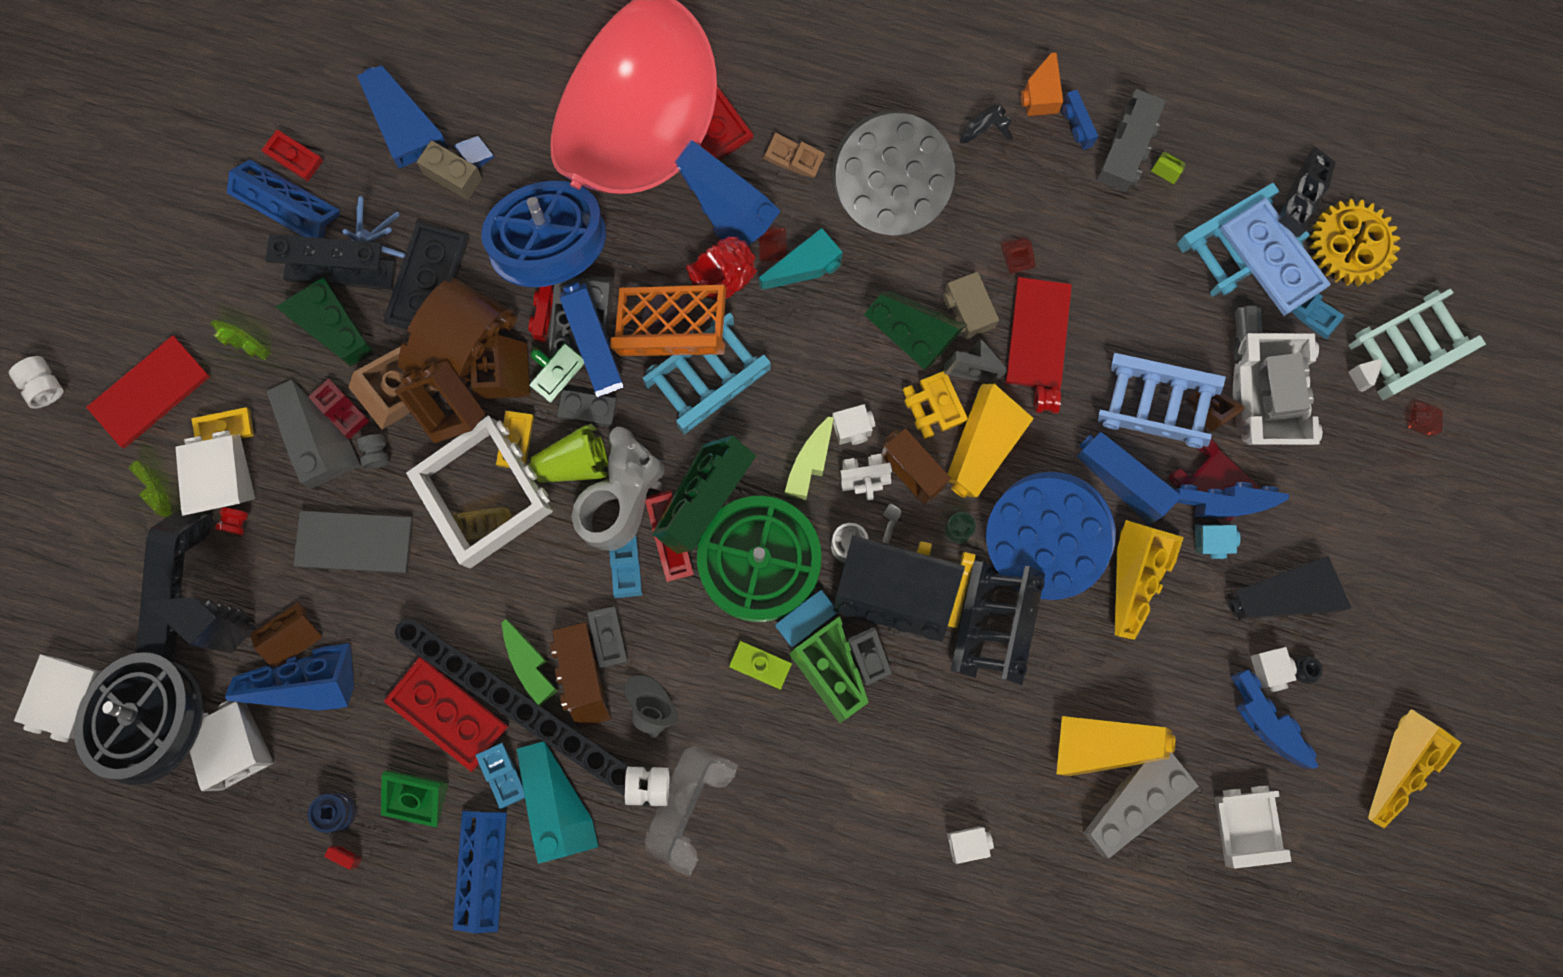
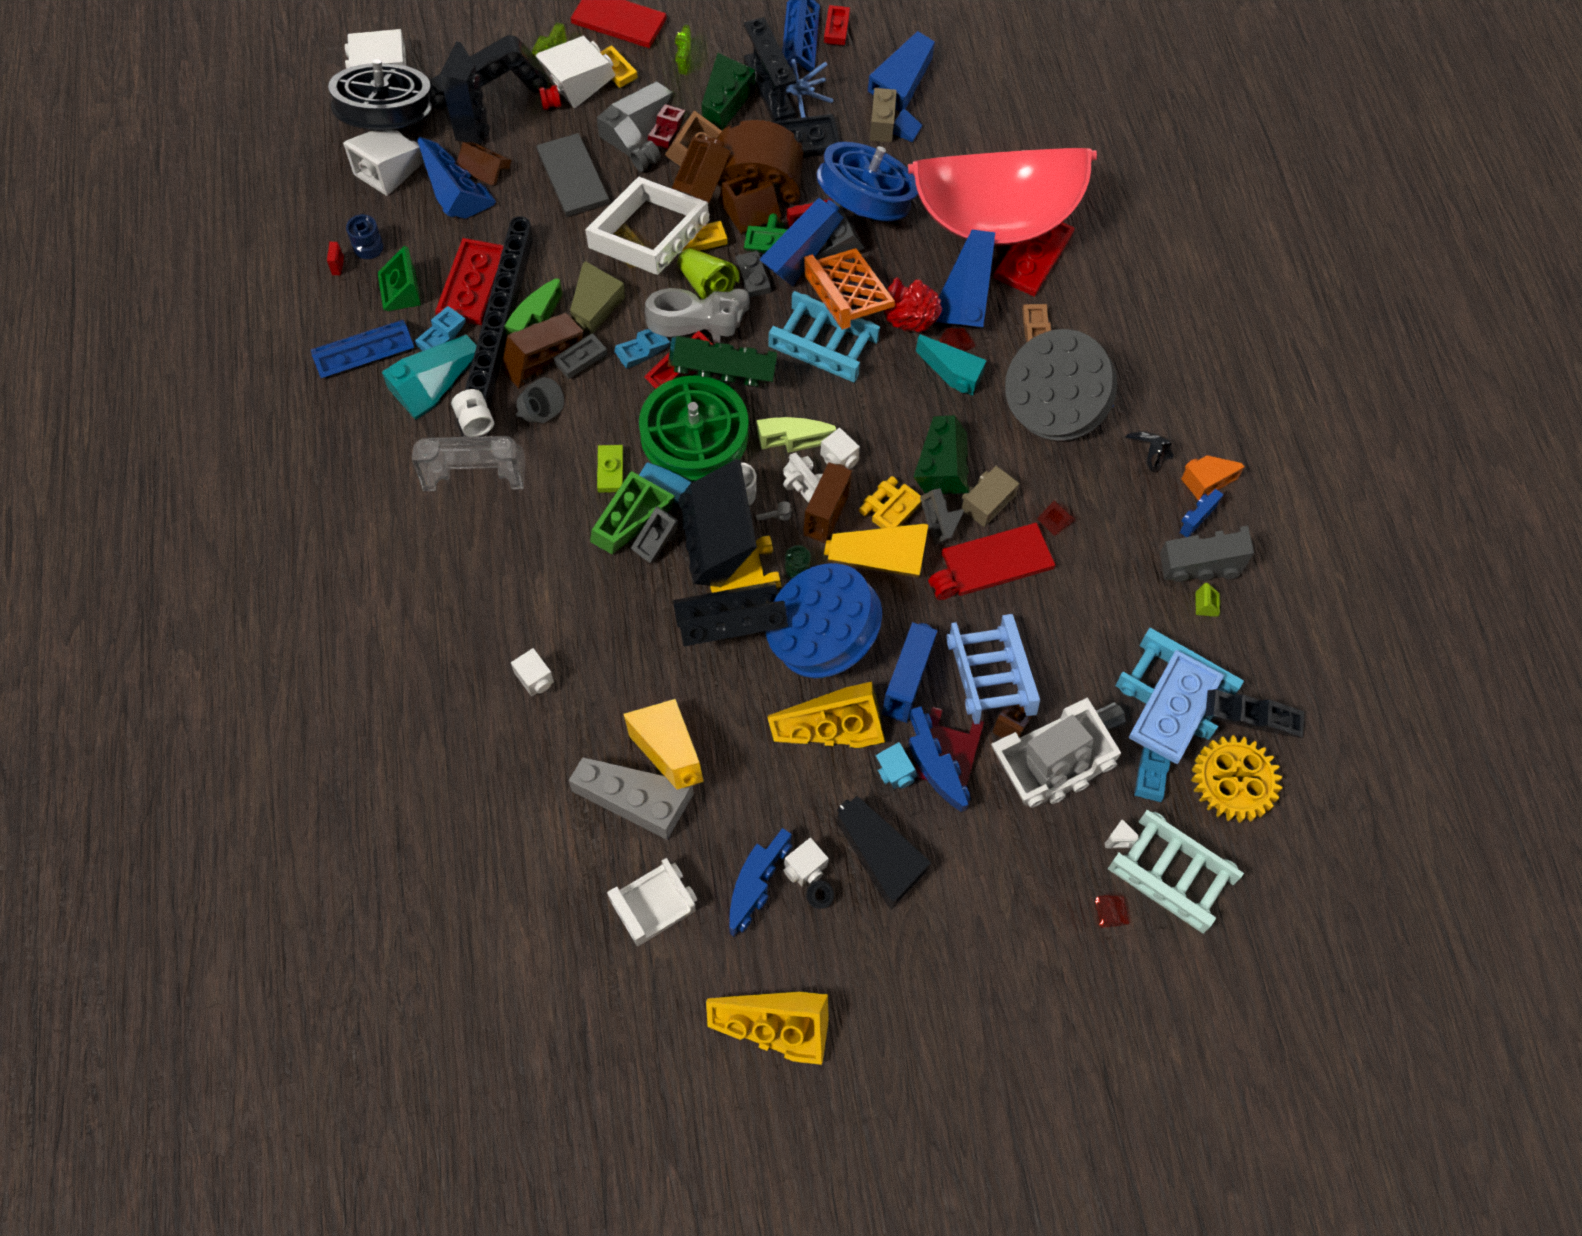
camera: 65 degrees right, 15 degrees down
none -> olive slope [570,261,625,334]

